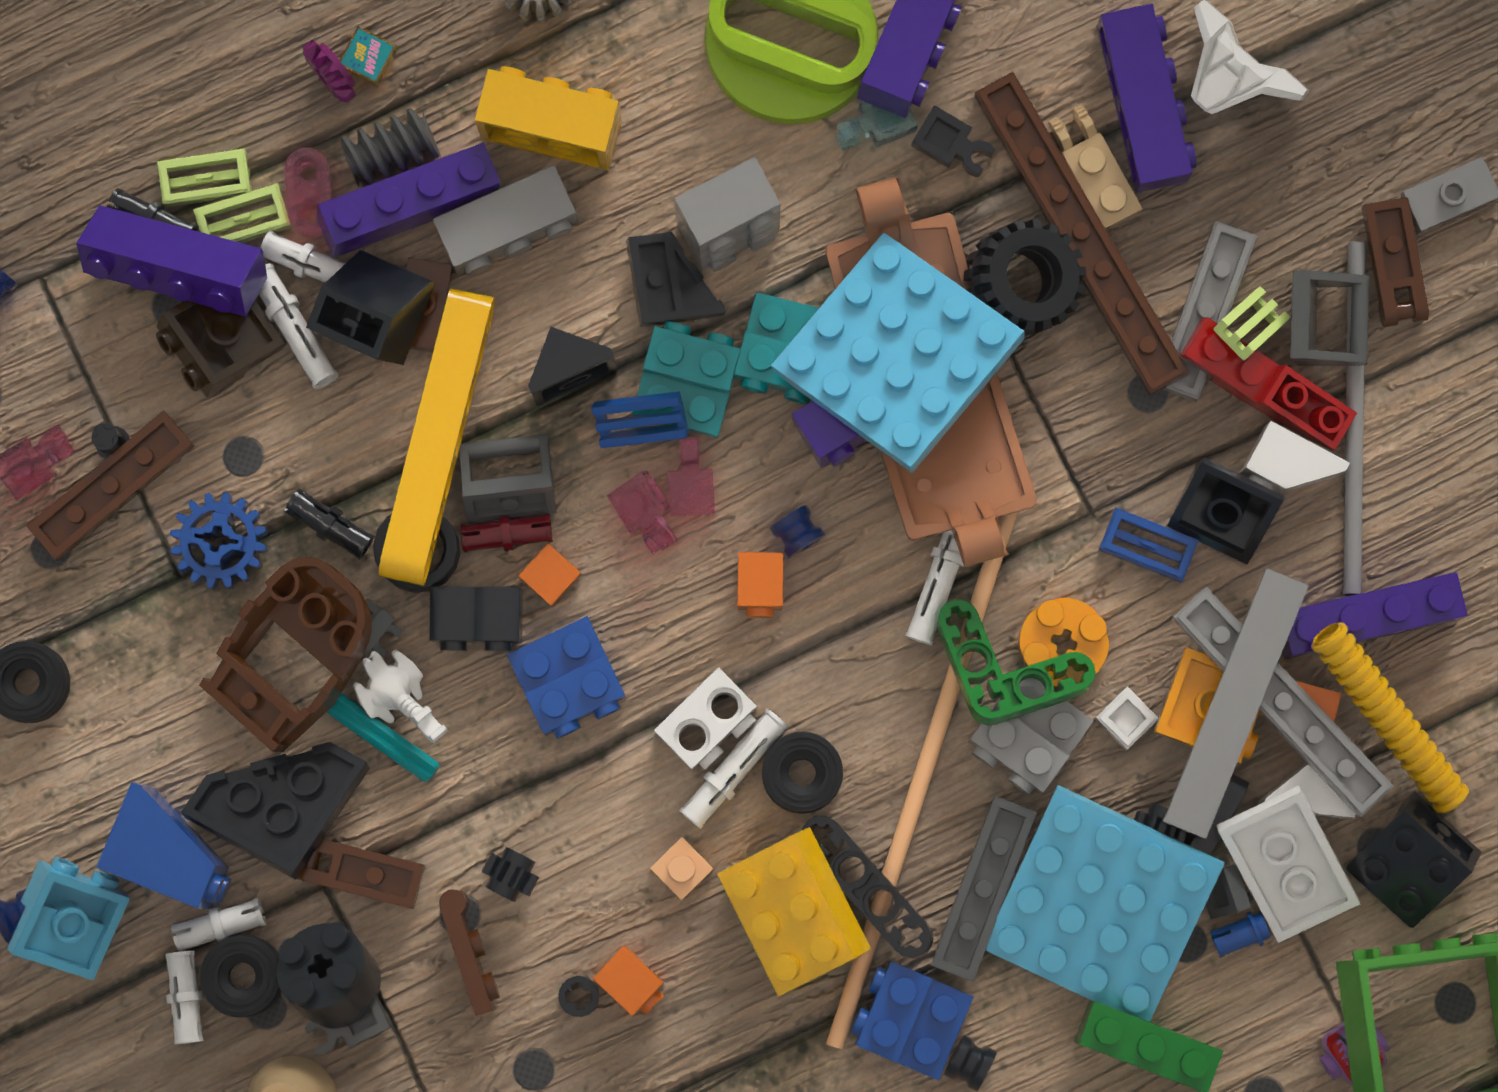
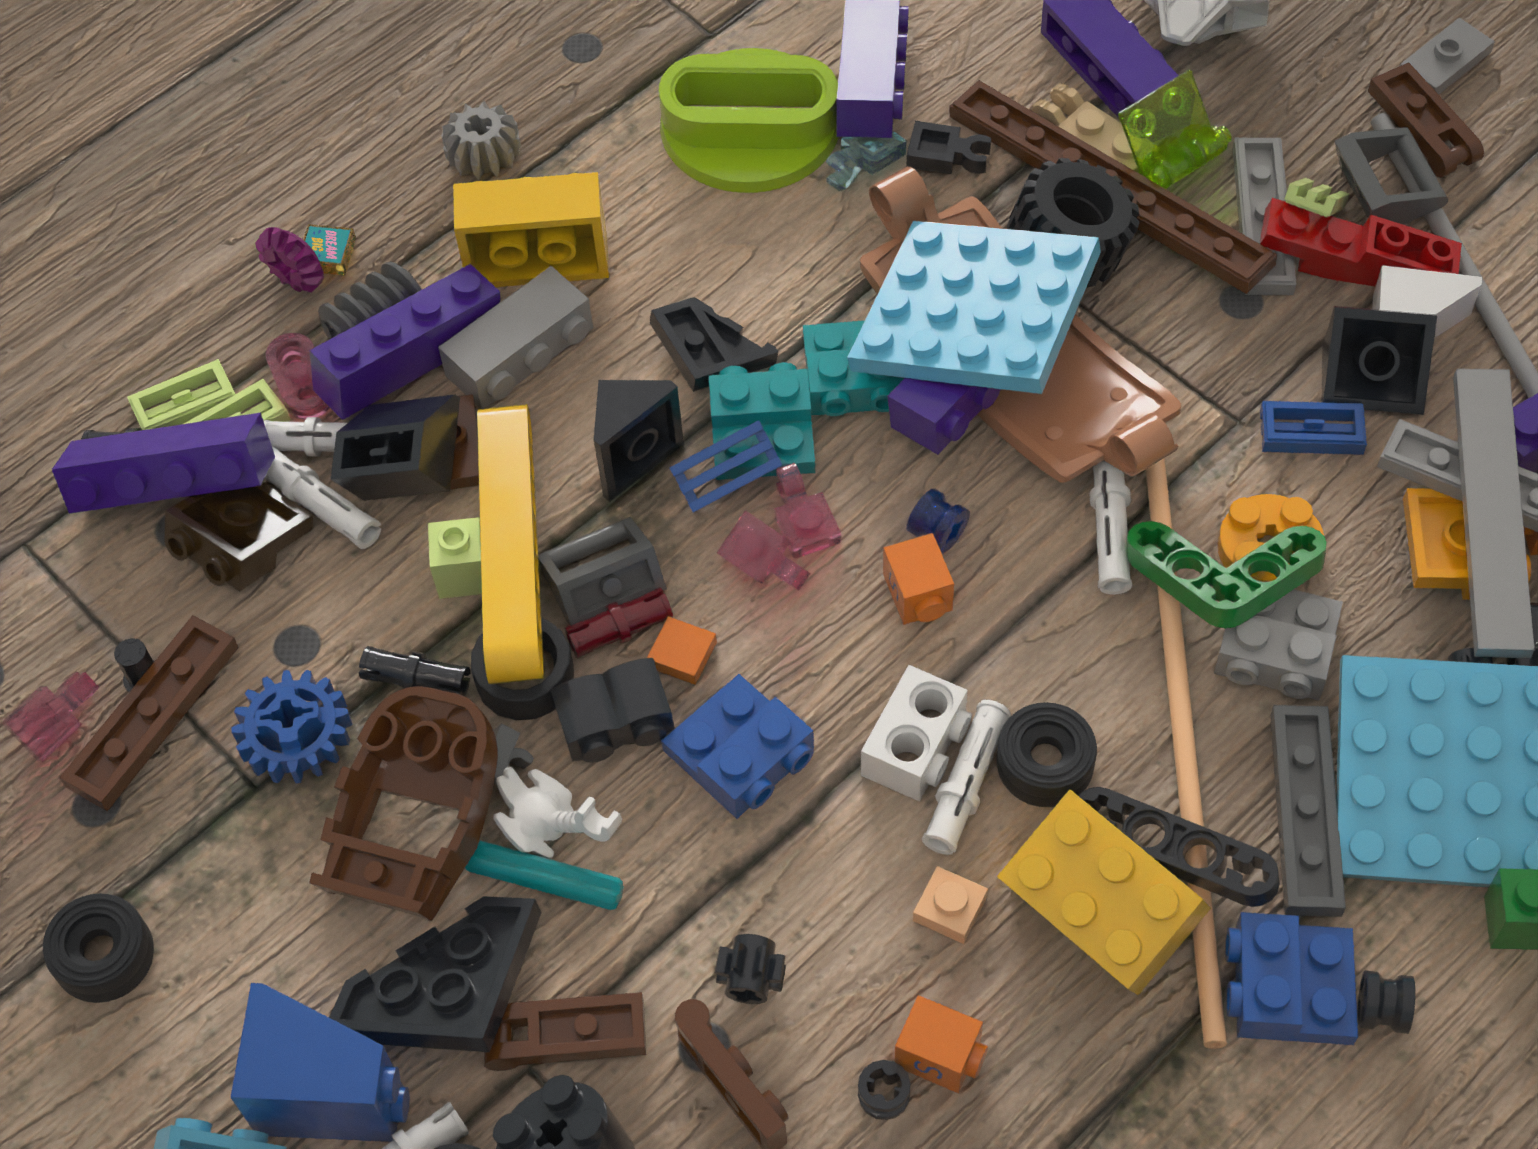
camera: 15 degrees left, 25 degrees down
light grey brick [674,157,781,272] -> none
white tile [1094,686,1159,750] -> none
none -> yellowish green brick [428,517,482,599]
none -> clear neon green hinge [1118,69,1232,189]

